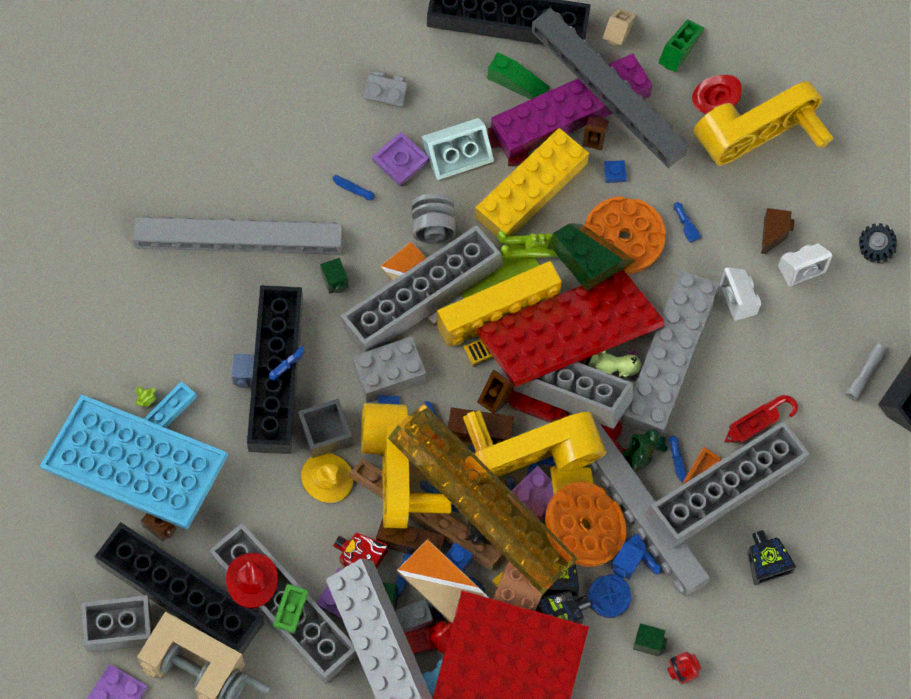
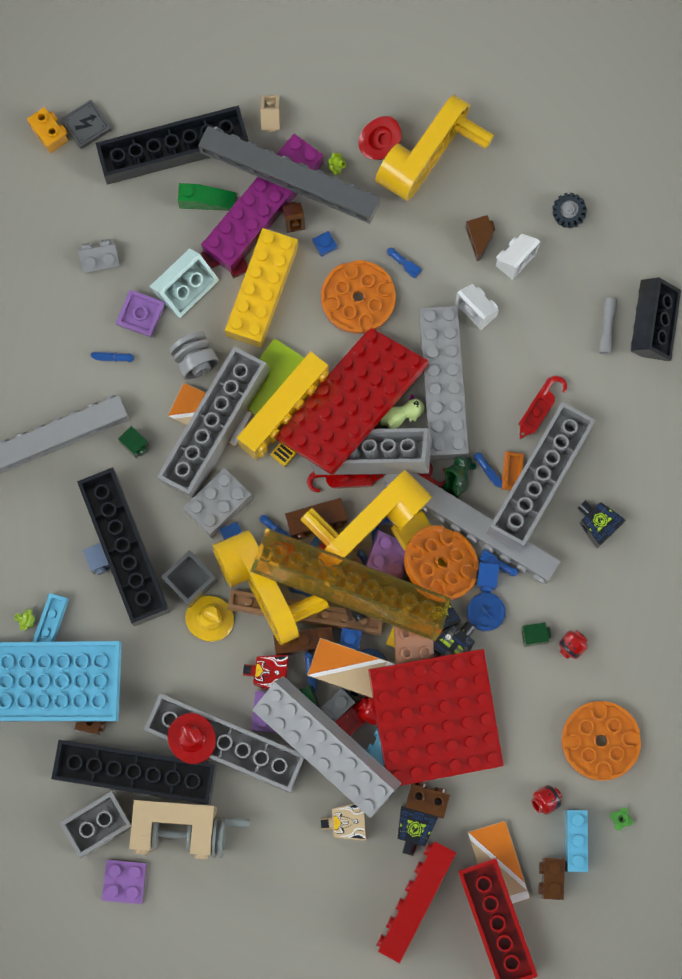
camera: 20 degrees left, 10 degrees up
blue piece [269,346,305,380] -> none
bright green plate [273,584,309,634] -> none
reddish brown slope [477,370,514,414] -> none
lime piece [497,231,558,259] -> none
dark green wedge [549,223,635,291] -> none
green slope [658,19,705,72] -> none
none -> lime plant [328,152,346,175]

